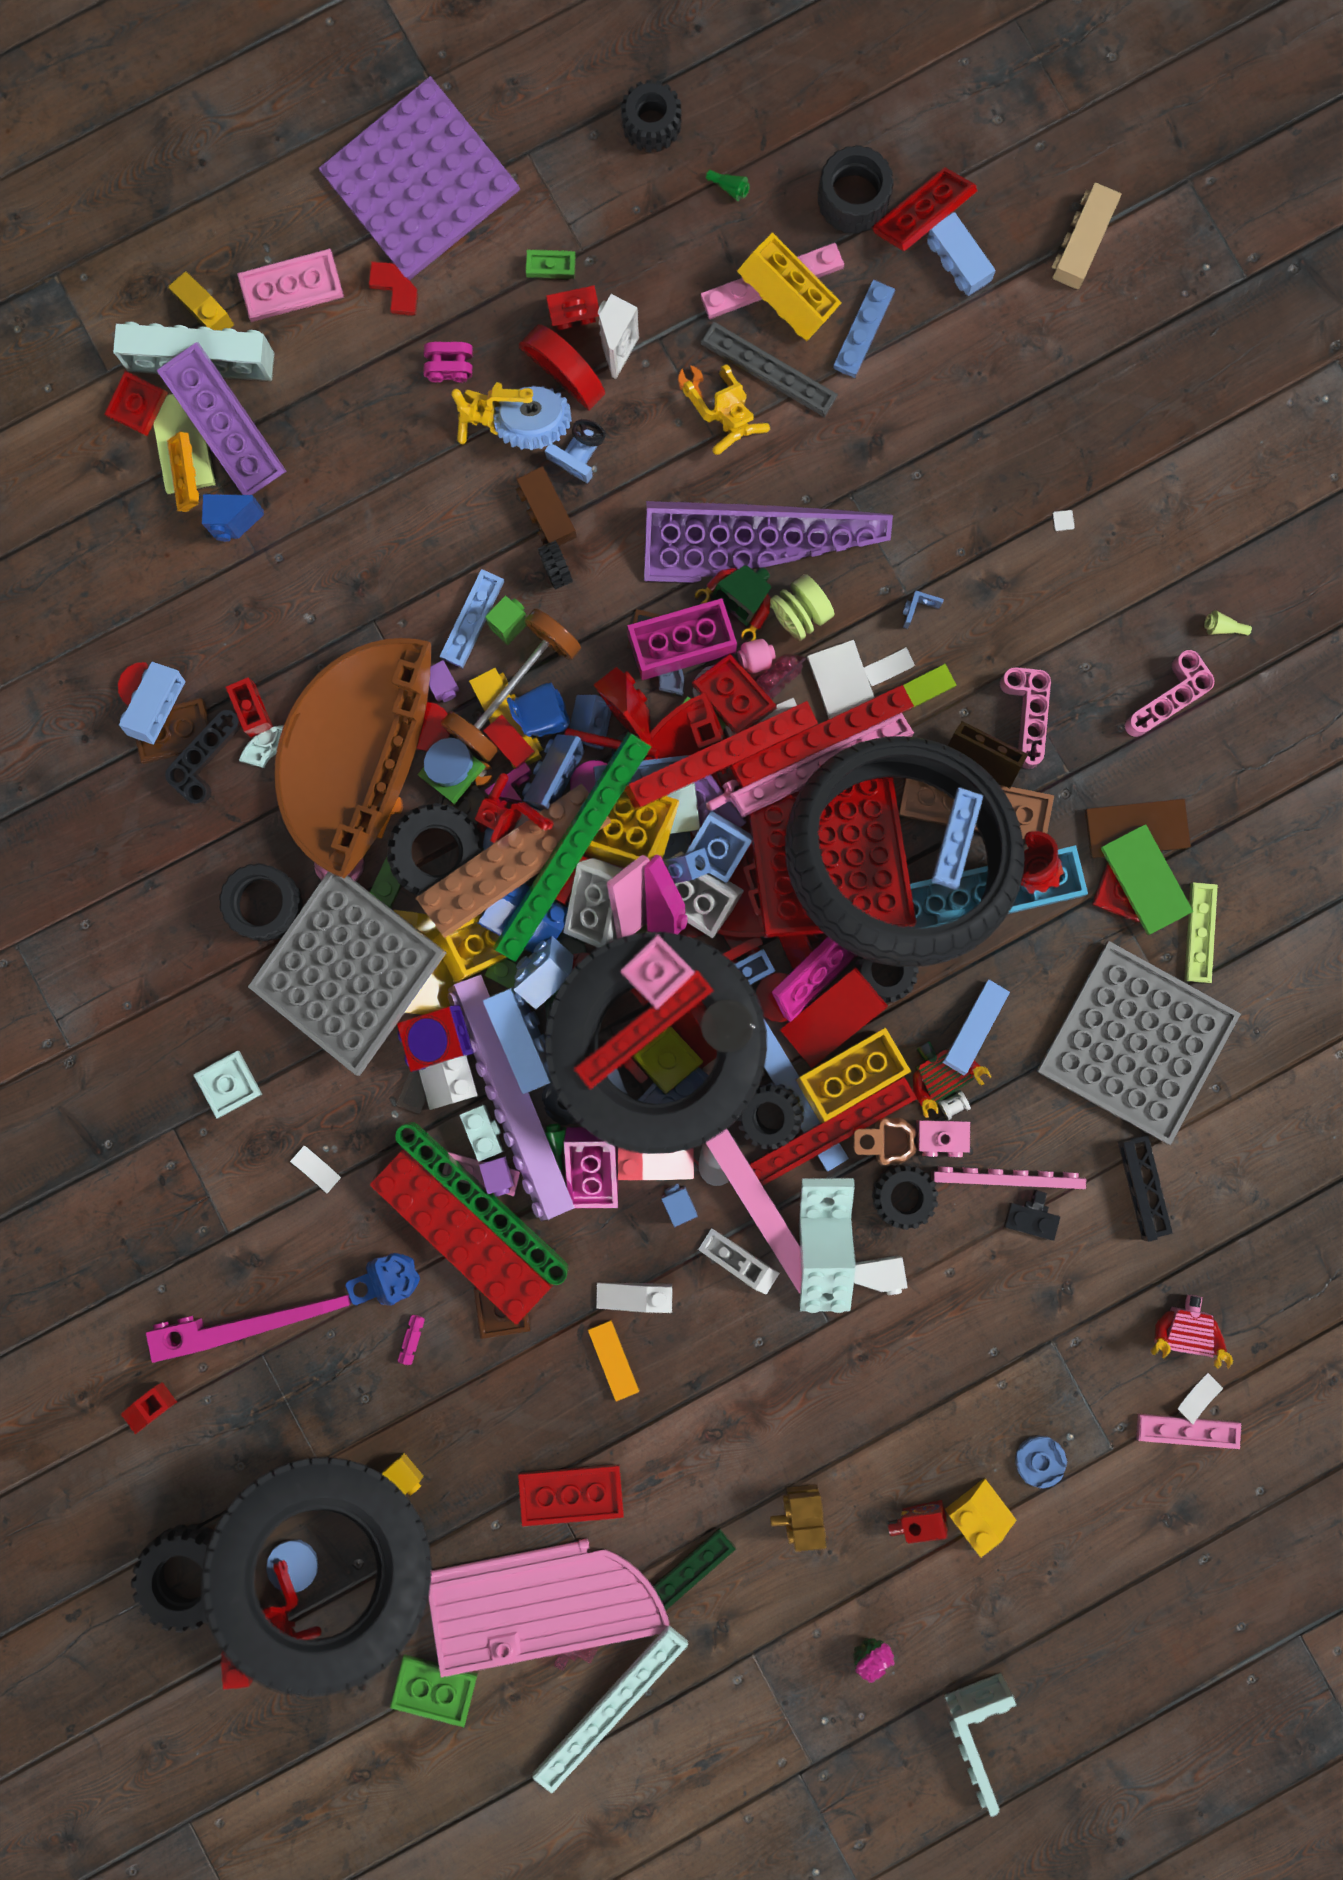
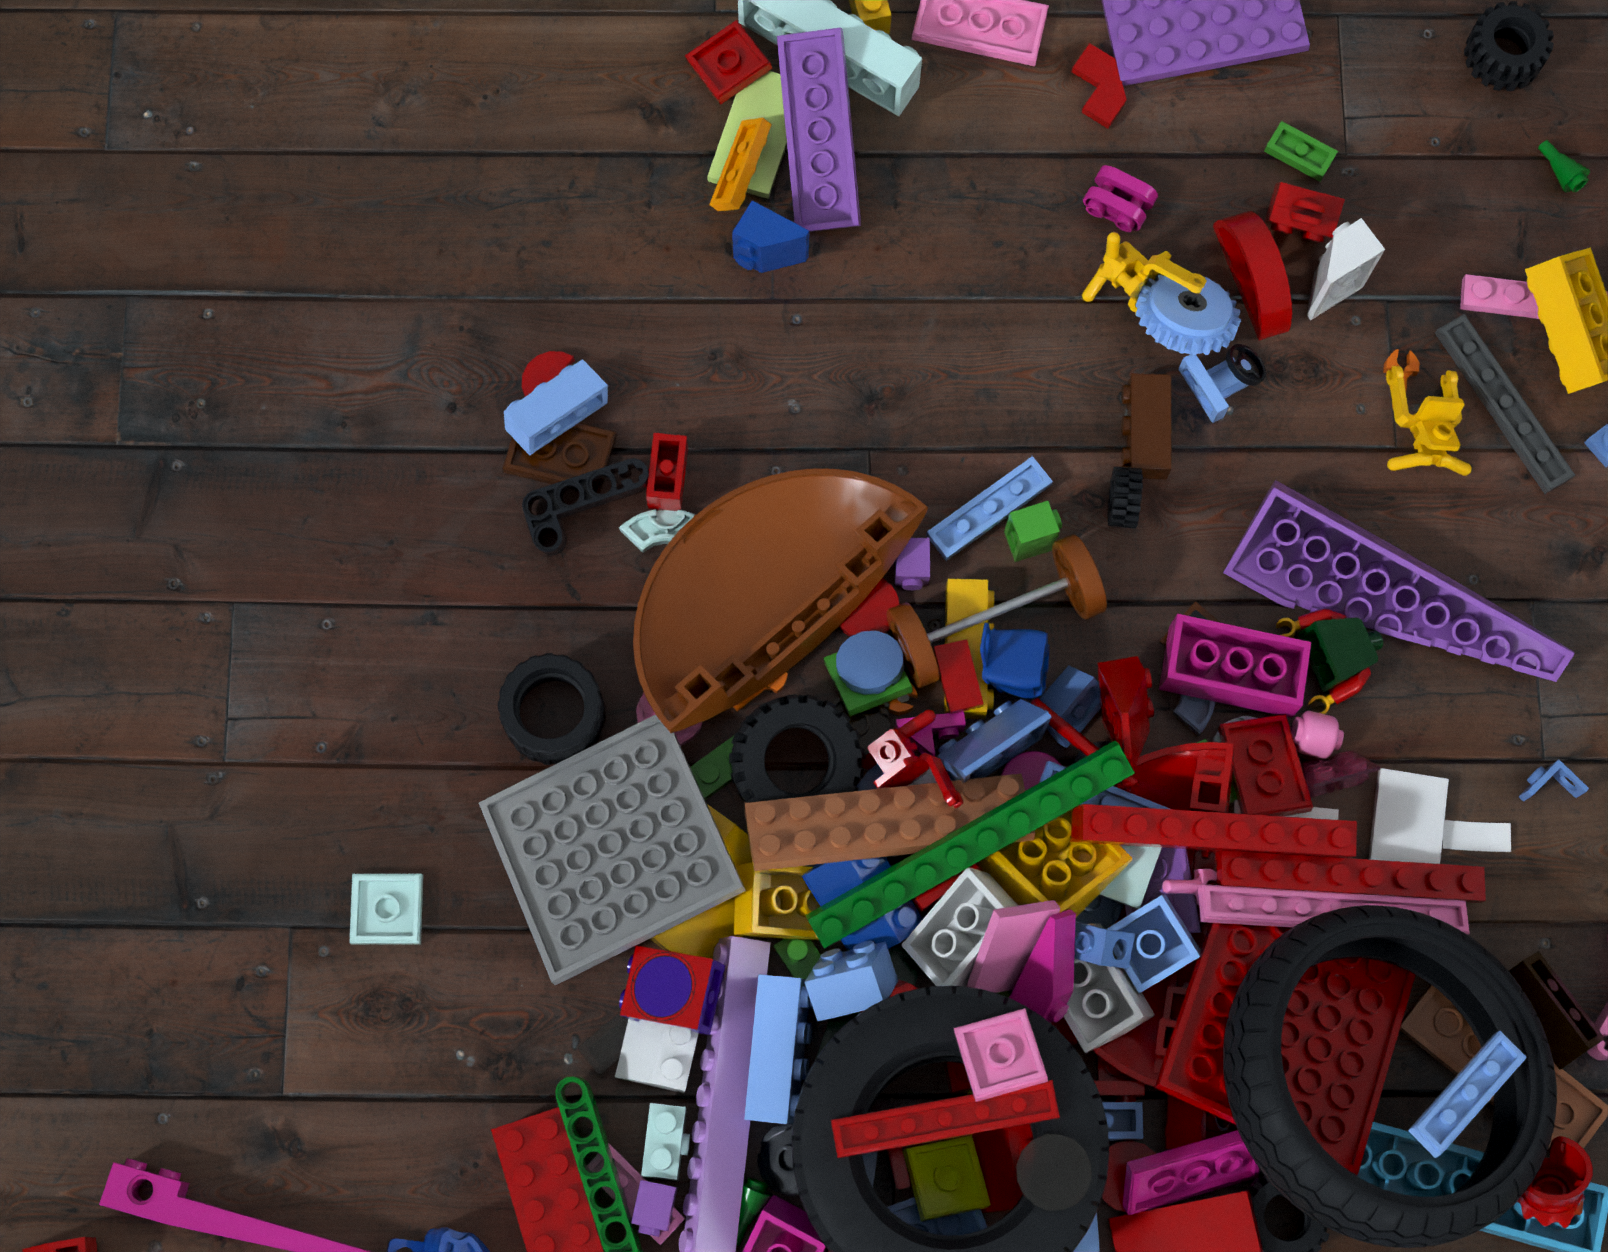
camera: 25 degrees right, 10 degrees down
white sticker [290,1146,341,1193] -> none
yellowish green wheel [770,574,834,641] -> none
lime tile [903,664,957,709] -> none

